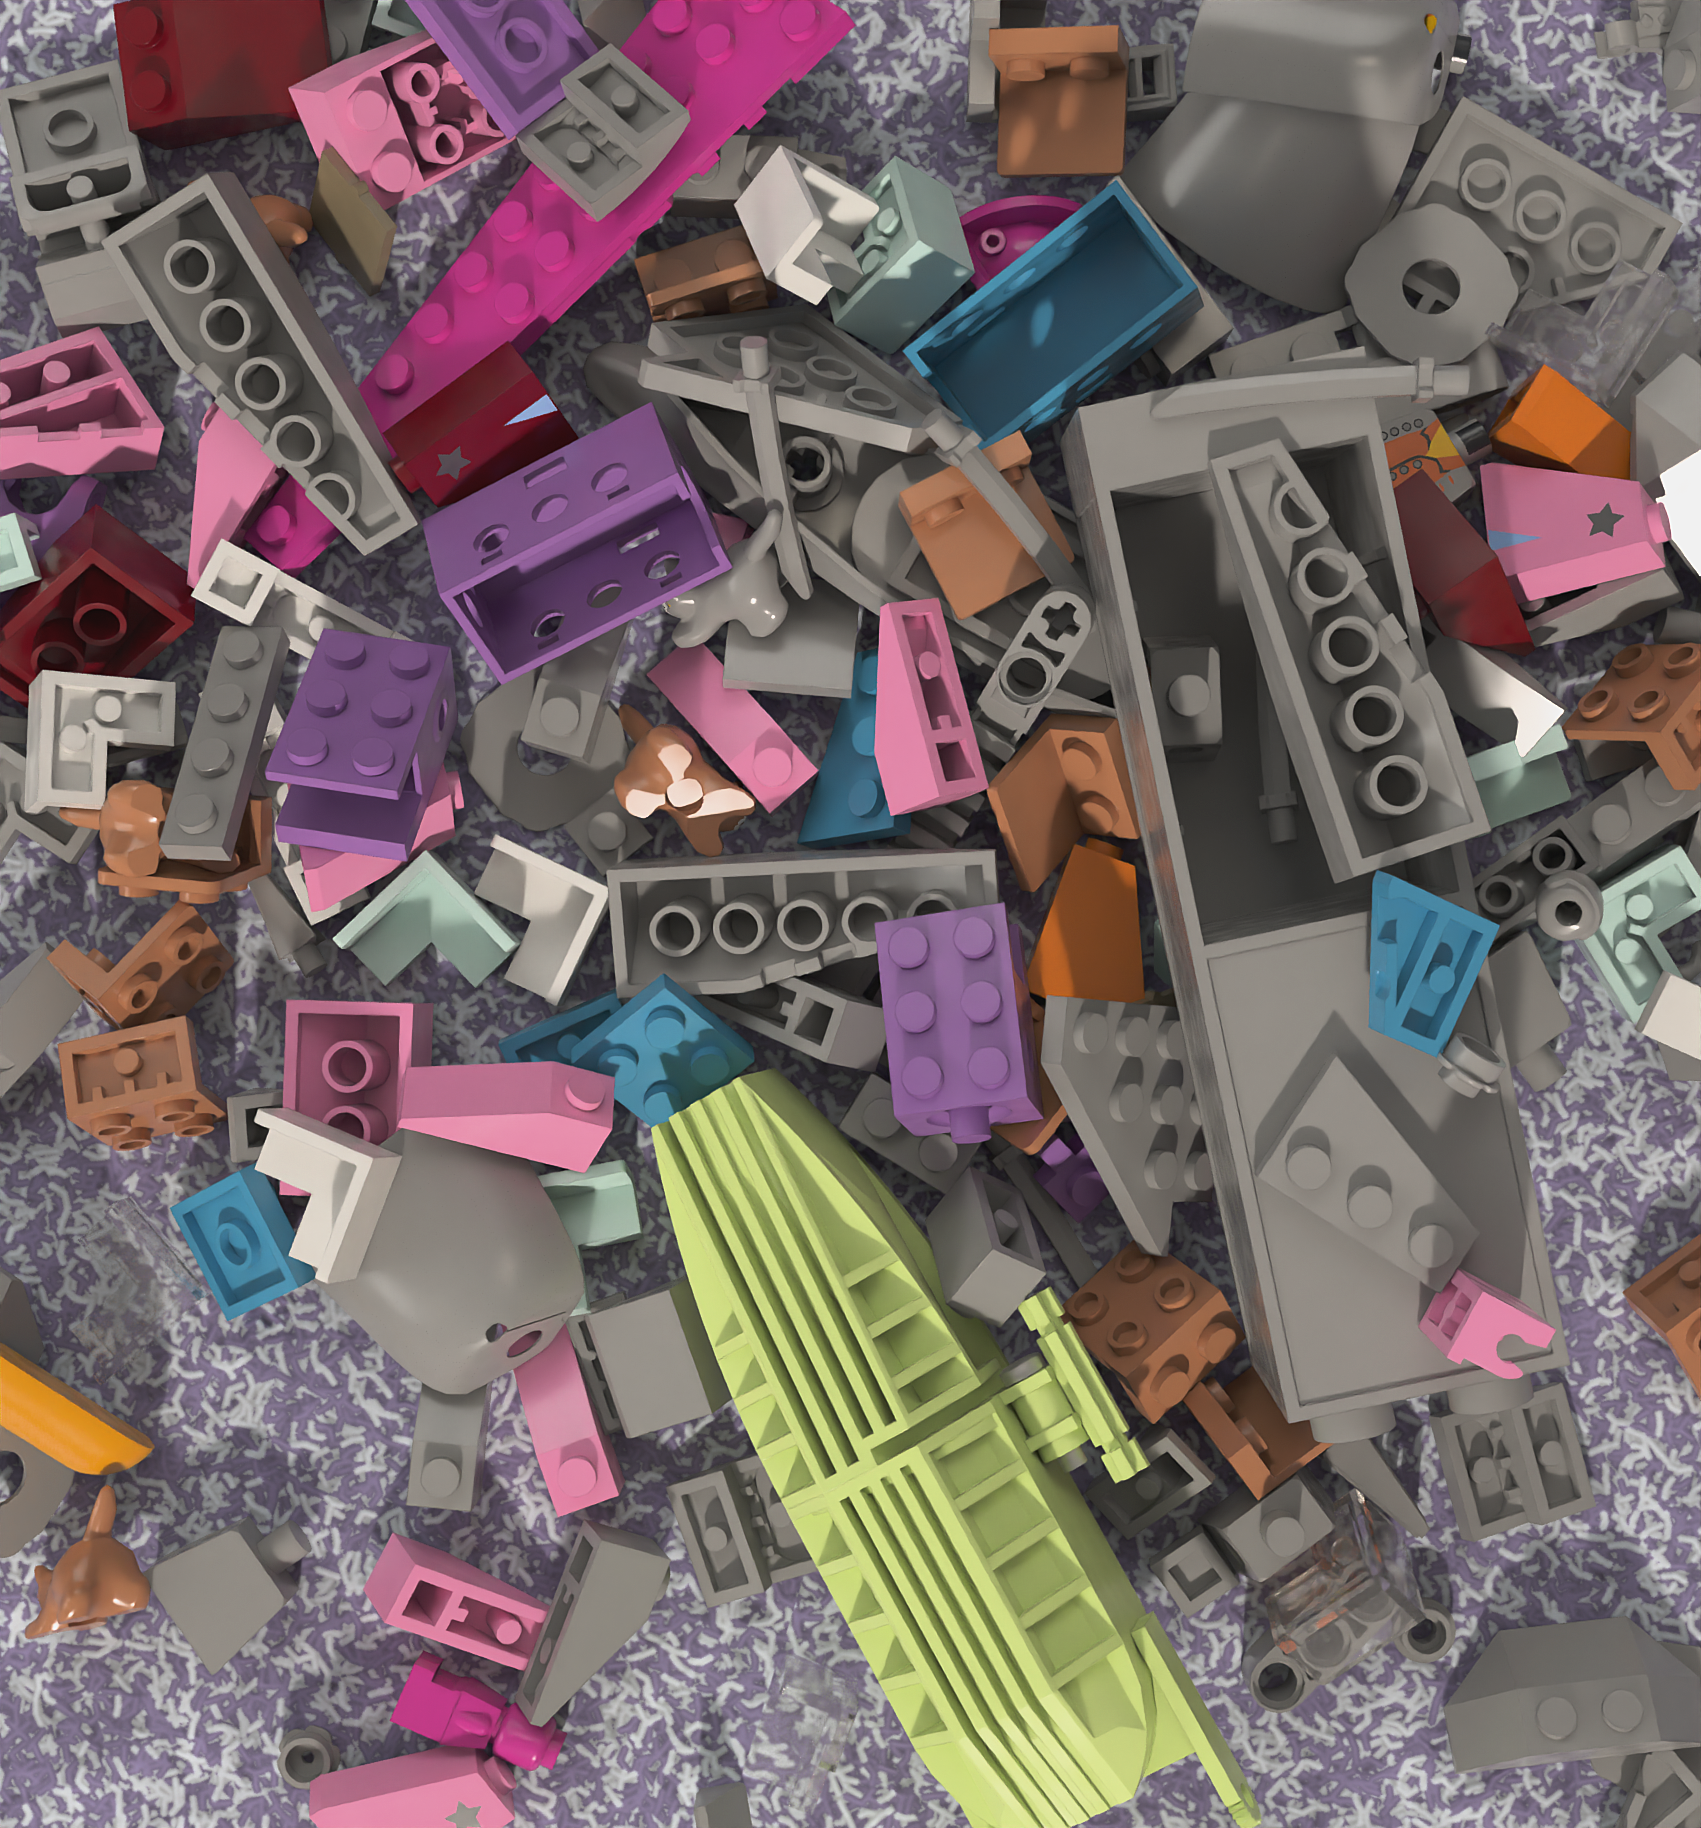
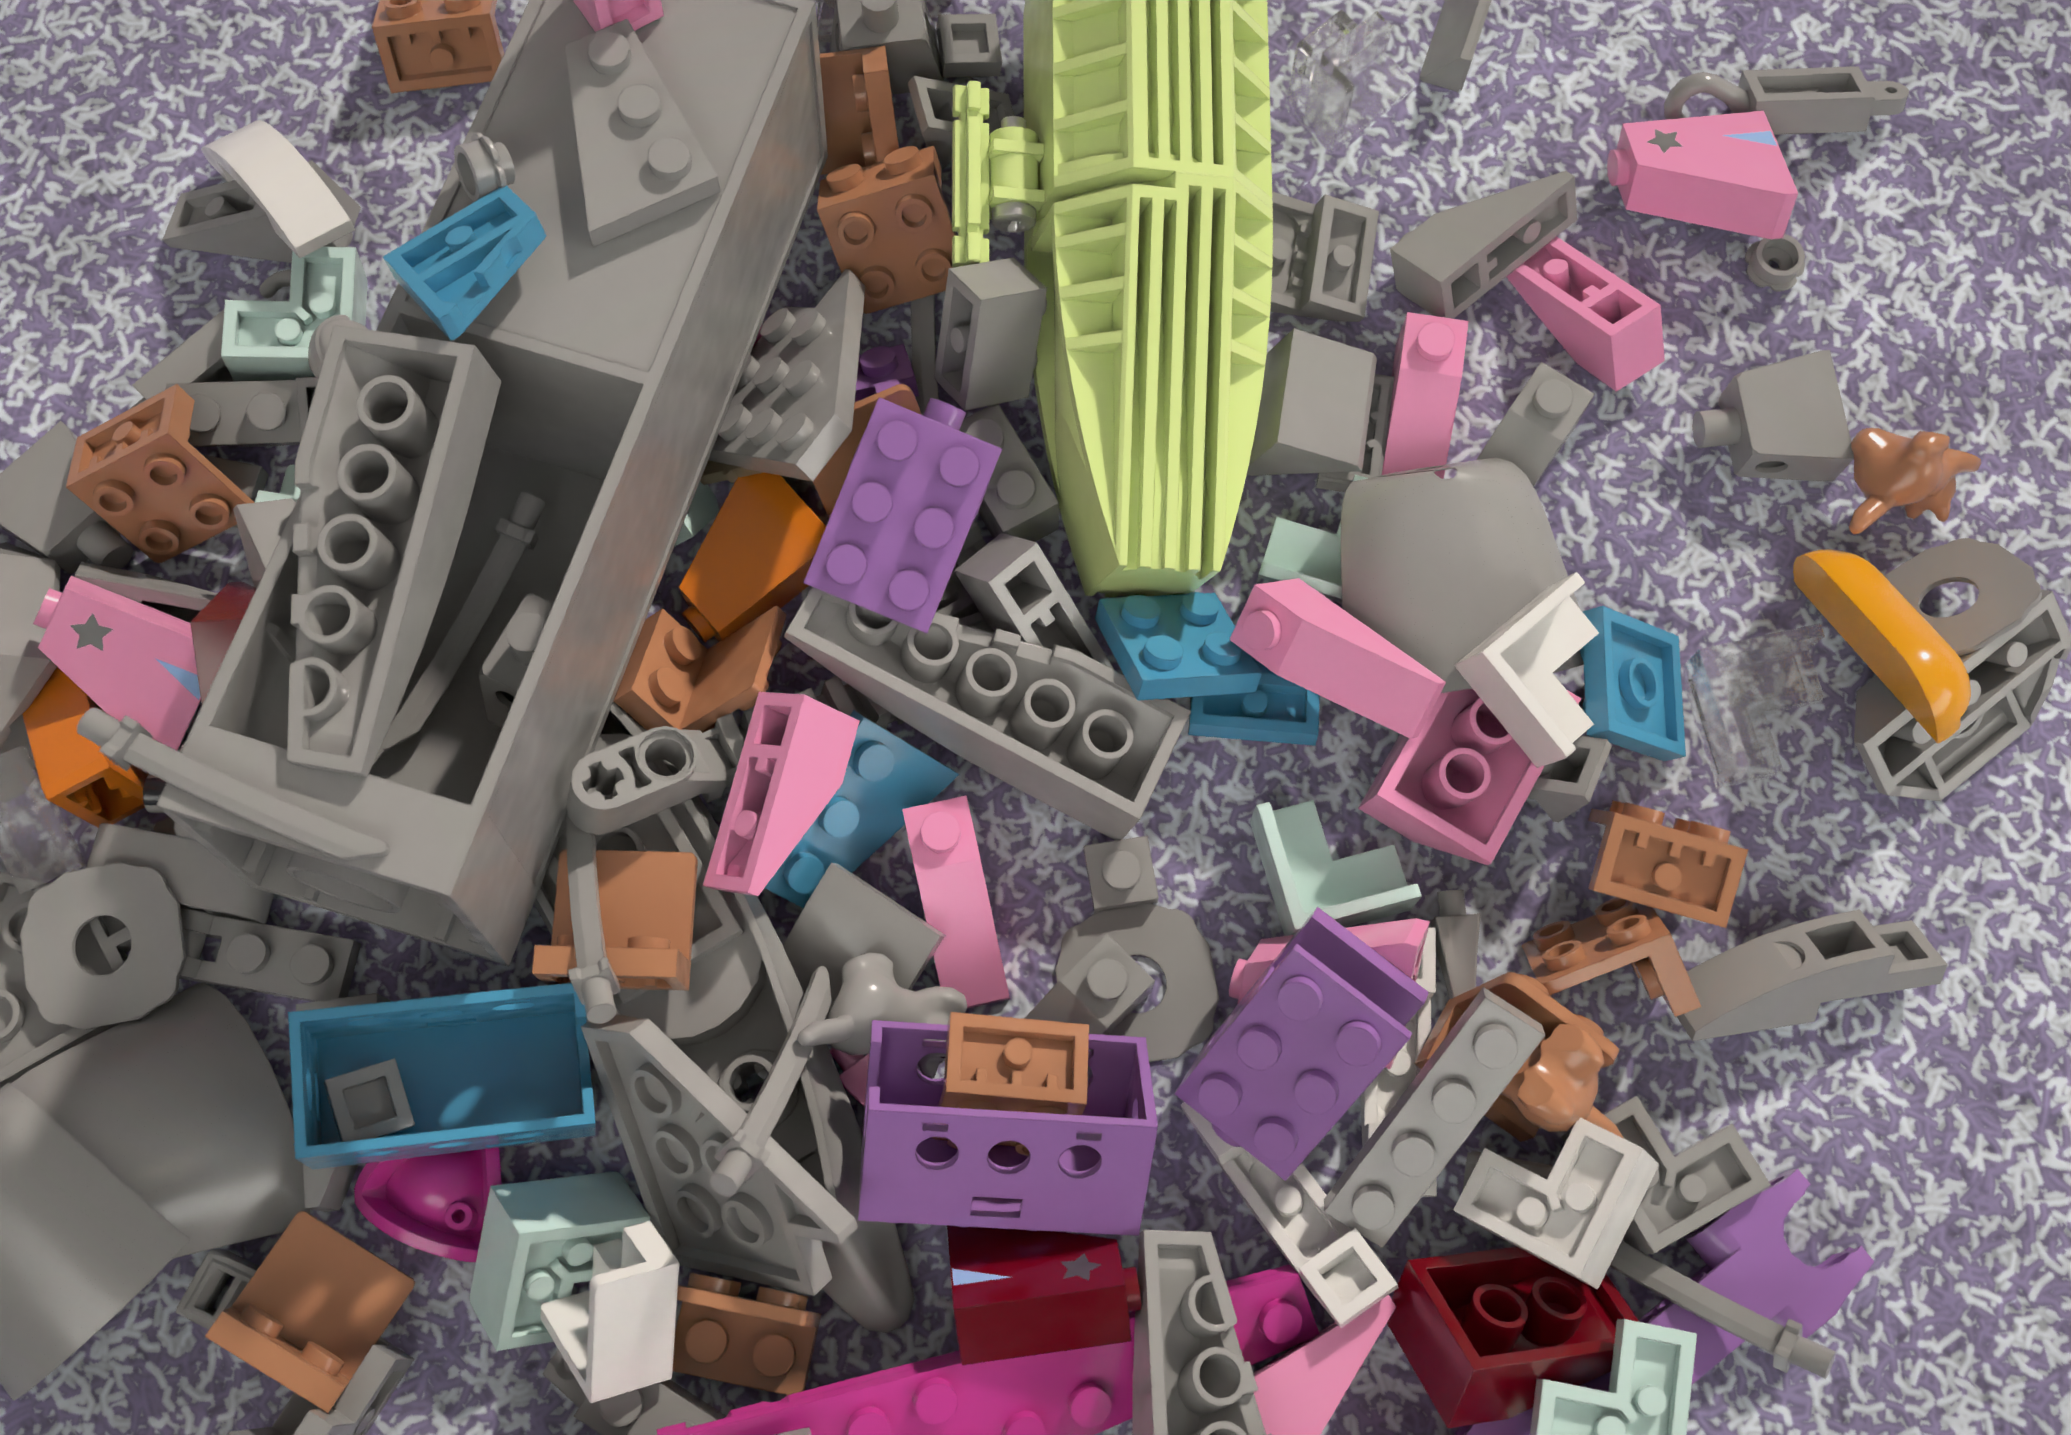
camera: 145 degrees left, 15 degrees down
dark pink piece [390,1650,568,1771] -> none
white panel [474,834,609,1006] -> none
nougat animal [614,704,756,857] -> none
none -> light grey plate [323,1058,415,1142]
none -> nougat bracket [932,1012,1089,1156]

